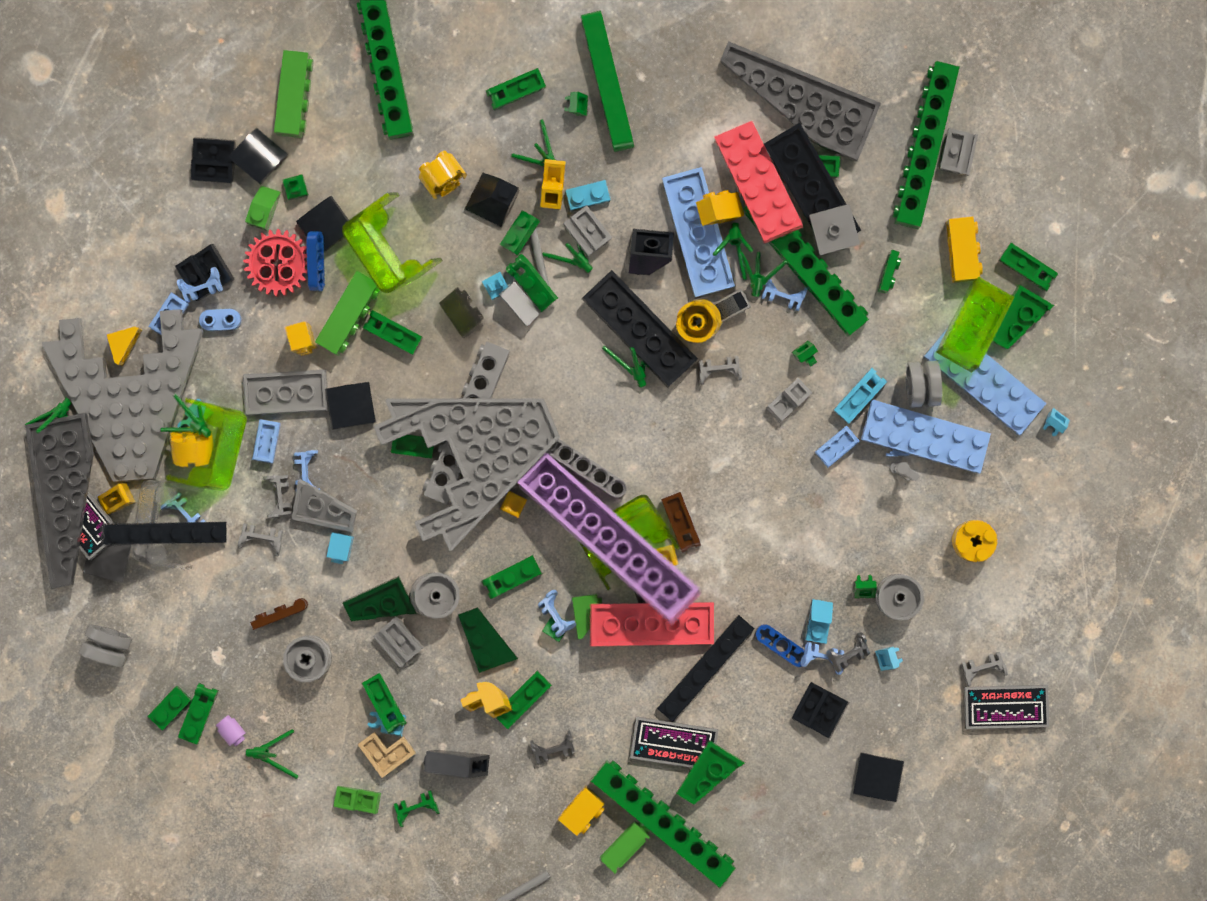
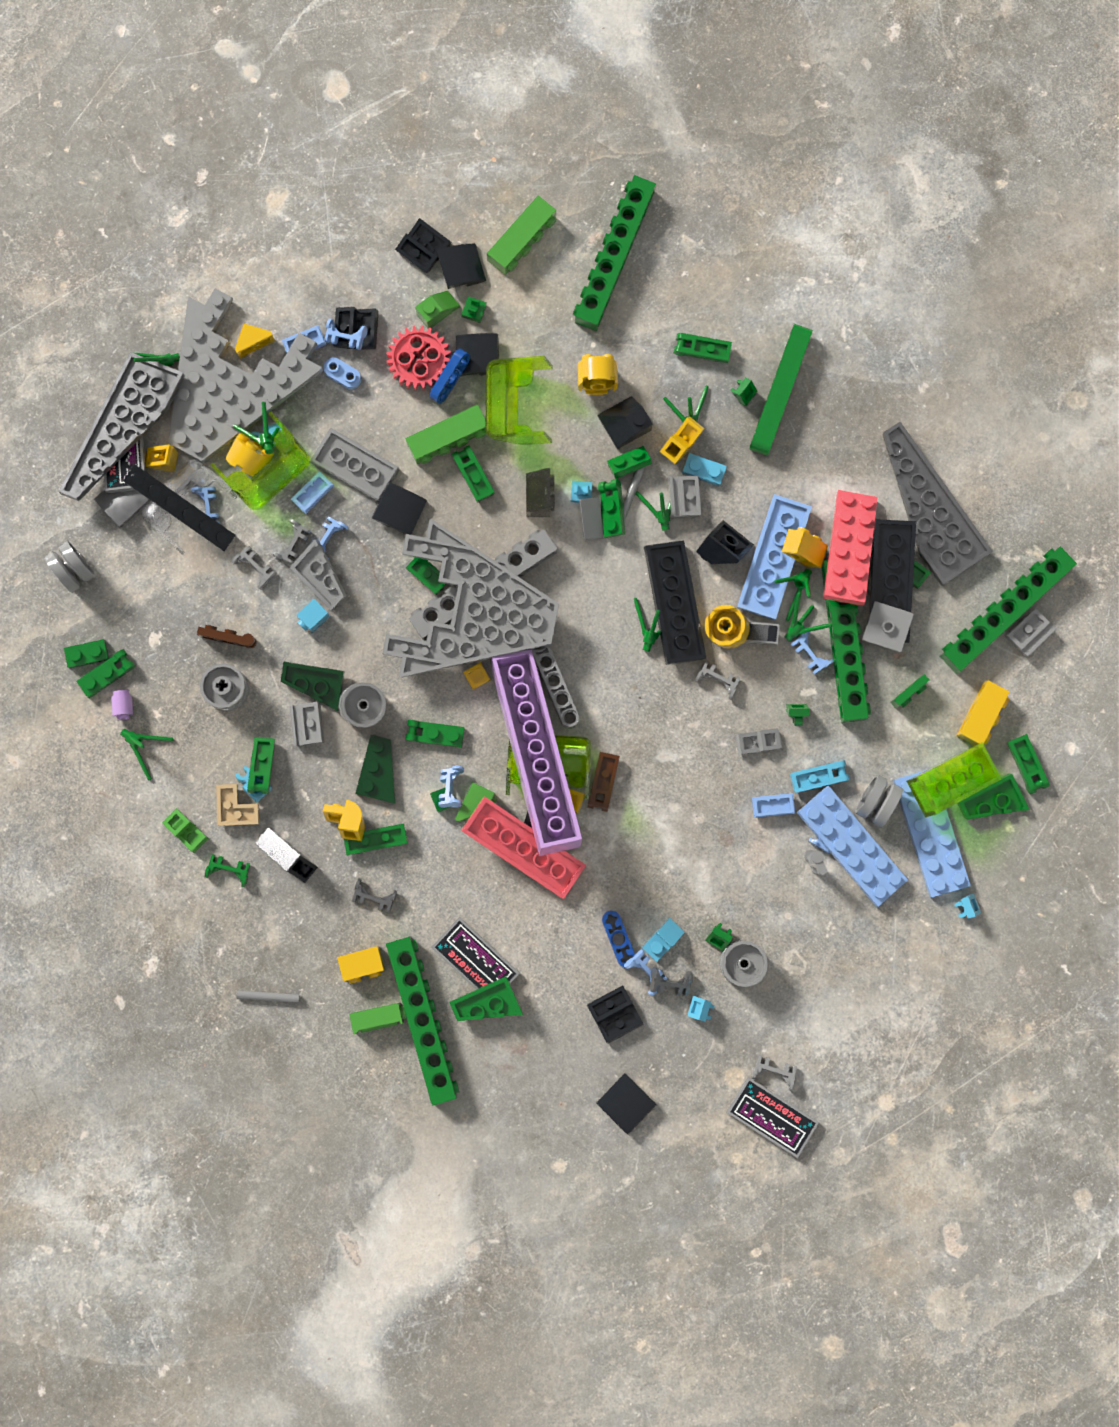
camera: 30 degrees right, 5 degrees down
yellow brick [285,321,317,356] -> none
black plate [657,615,755,722] -> none
yellow brick [952,520,997,562] -> none

